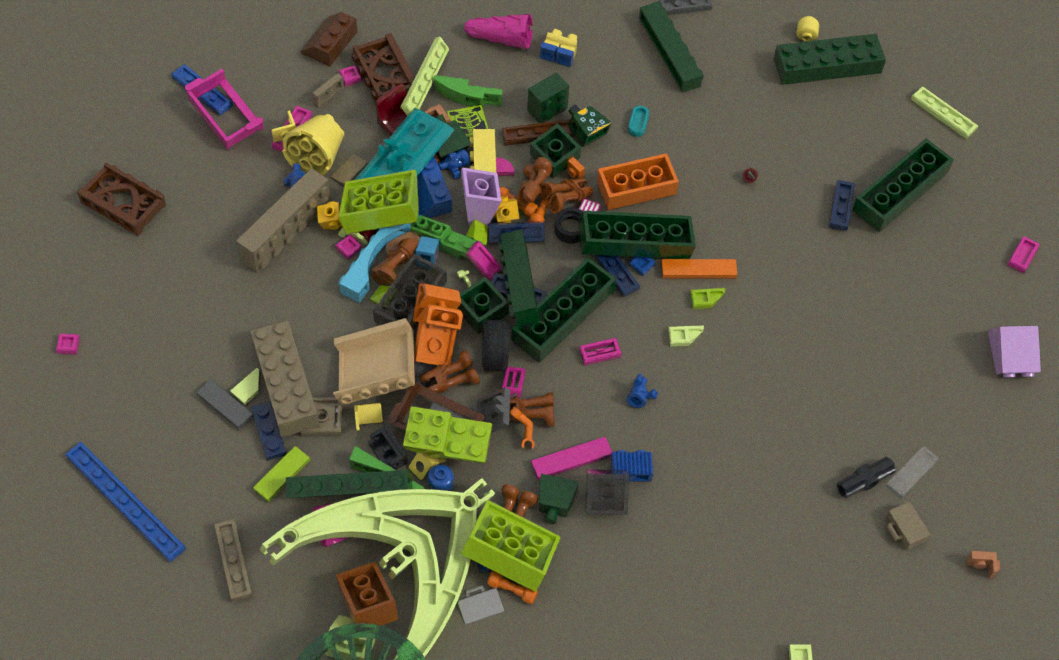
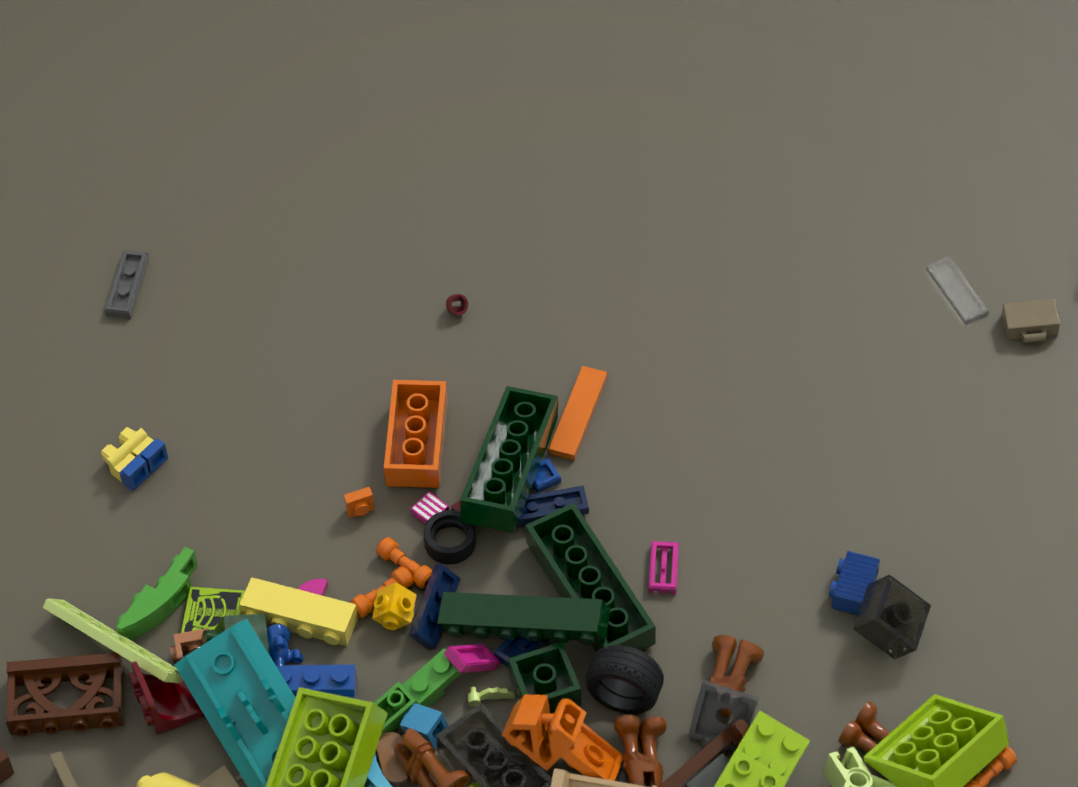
camera: 65 degrees left, 5 degrees down
dark pink tile [339,65,362,87] -> none
lavender slope [461,168,502,227] -> none
dark pink cone [464,14,533,49] -> none
lime slope [466,219,488,245] -> none
reddish brown tile [502,119,575,146] -> none
dark pink tile [502,367,526,397] -> none
orange arm [510,406,535,449] -> none
dark orange piece [516,157,553,207] -> none
dark green brick [527,72,569,123] -> none
dark green brick [530,123,581,178] -> none
dark pink tile [531,436,612,480] -> none
dark green torso [539,473,579,524] -> none
dark orange piece [540,178,593,214] -> none
dark green torso [568,105,612,147] -> none
blue piece [626,374,658,408] -> none
teal tile [628,106,649,137] -> none
dark green brick [639,1,704,93] -> none
yellowish green tile [668,325,704,347] -> none
lime tile [690,288,726,309] -> none
dark green brick [774,33,886,85] -> none
light yellow head [796,16,819,42] -> none
dark blue plate [829,180,855,231] -> none
black piece [836,456,896,498] -> none
dark green brick [852,138,954,232] -> none
yellowish green tile [911,86,978,139] -> none
lavender slope [988,326,1041,378] -> none
dark pink tile [1007,236,1040,273] -> none

